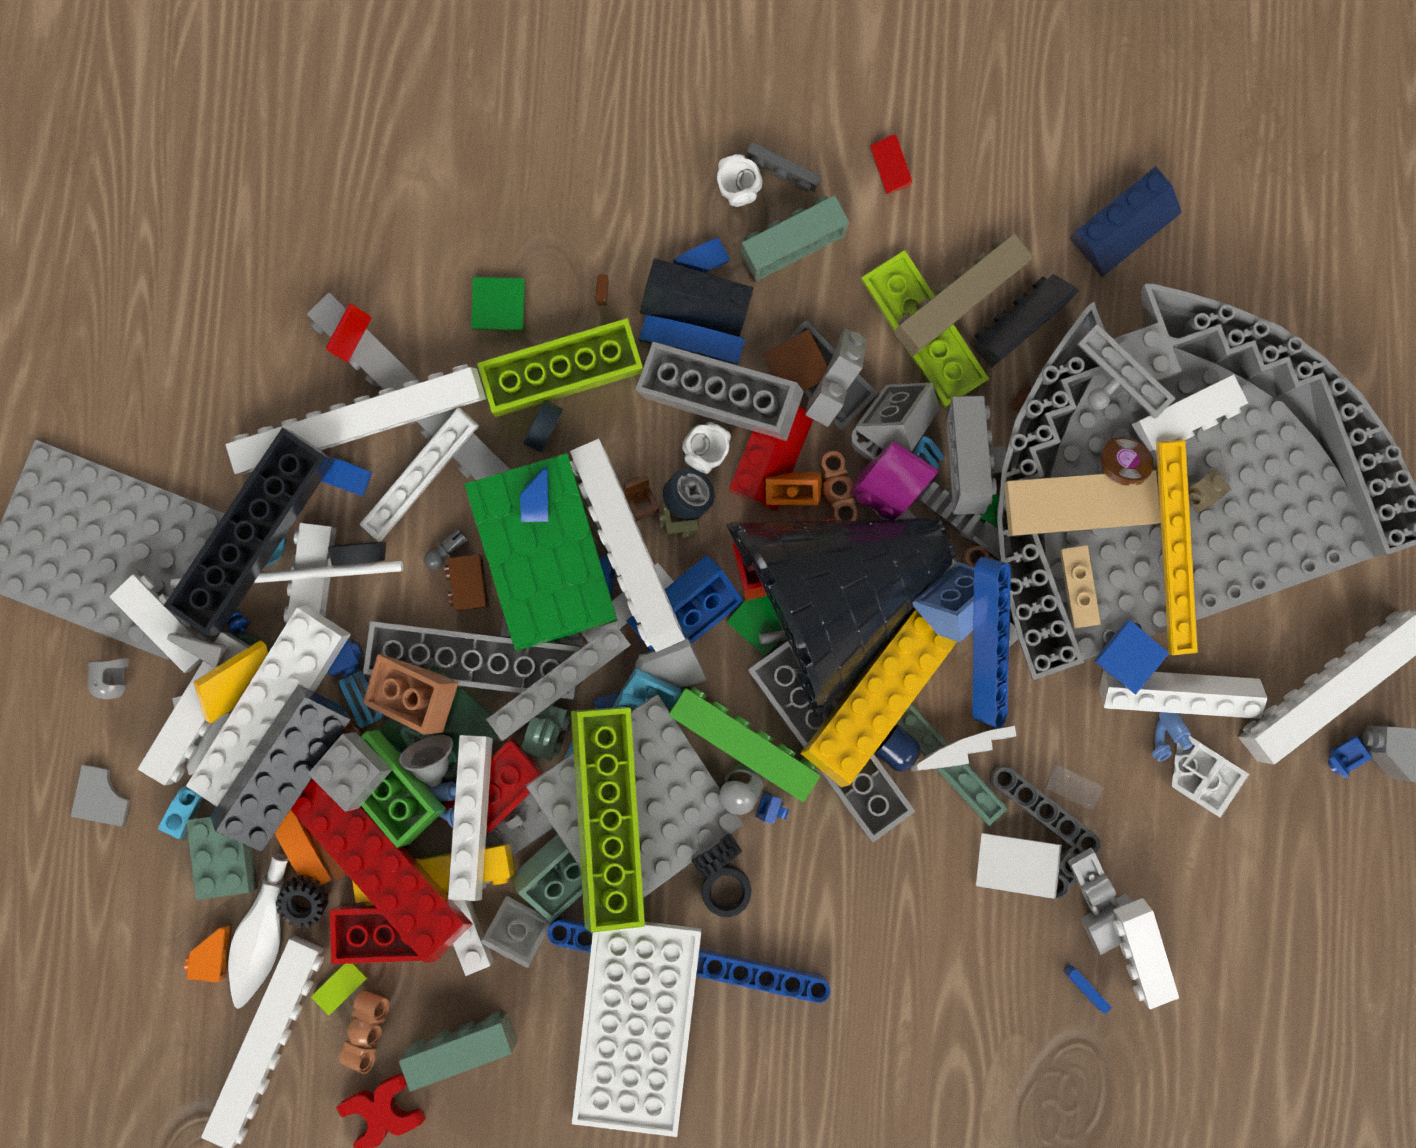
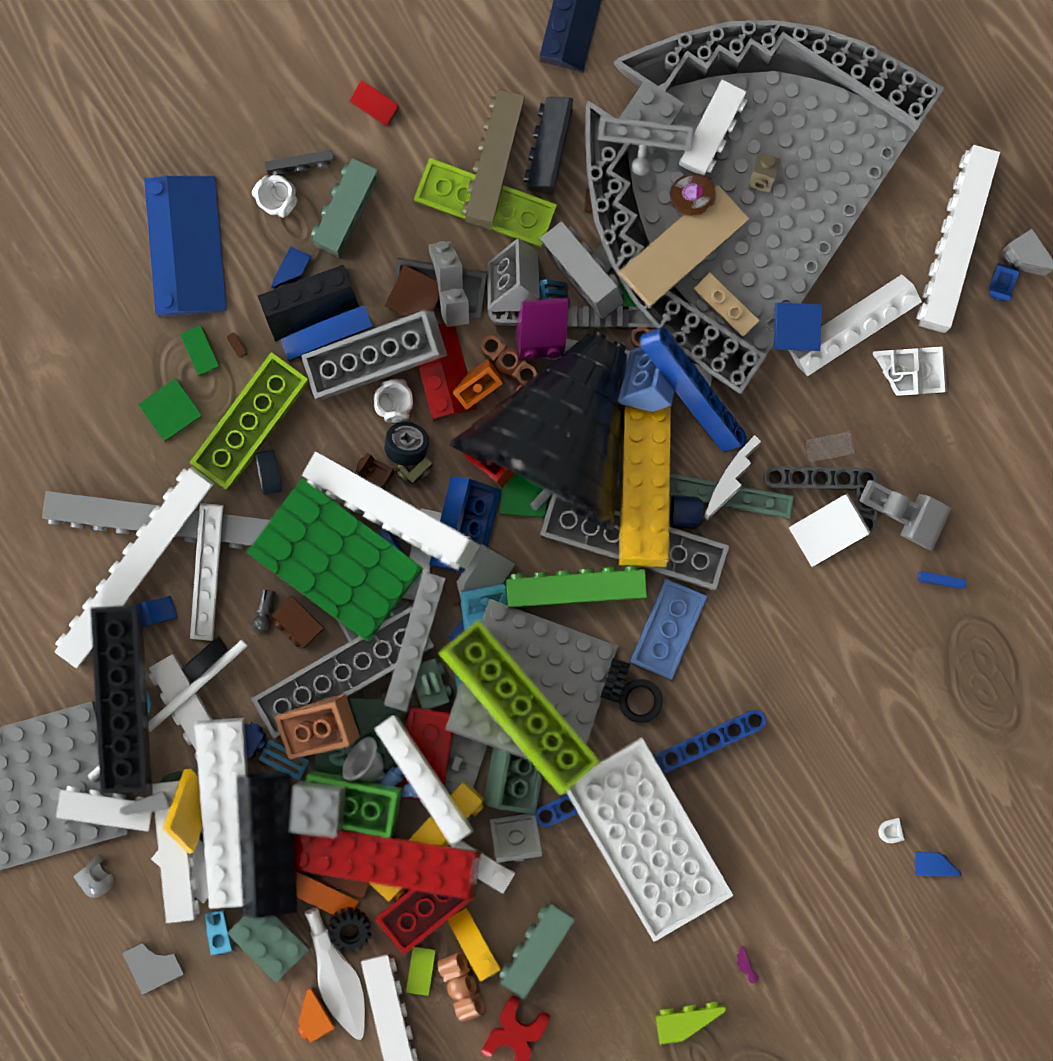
camera: 30 degrees left, 0 degrees up
blue hair [228,611,249,634] -> none
red slope [325,303,371,362] -> none
blue slope [520,467,549,522] -> none
light grey helmet [719,764,763,815] -> none
blue tile [755,792,789,824] -> none
white brick [1113,898,1179,1009] -> none
medium blue plant [1152,712,1193,761] -> none
yellow tile [1156,440,1198,655] -> none
none -> blue slope [144,176,227,317]
none -> green tile [180,325,219,376]
none -> yellow slope [447,907,501,982]
none -> medium blue tile [630,578,708,680]

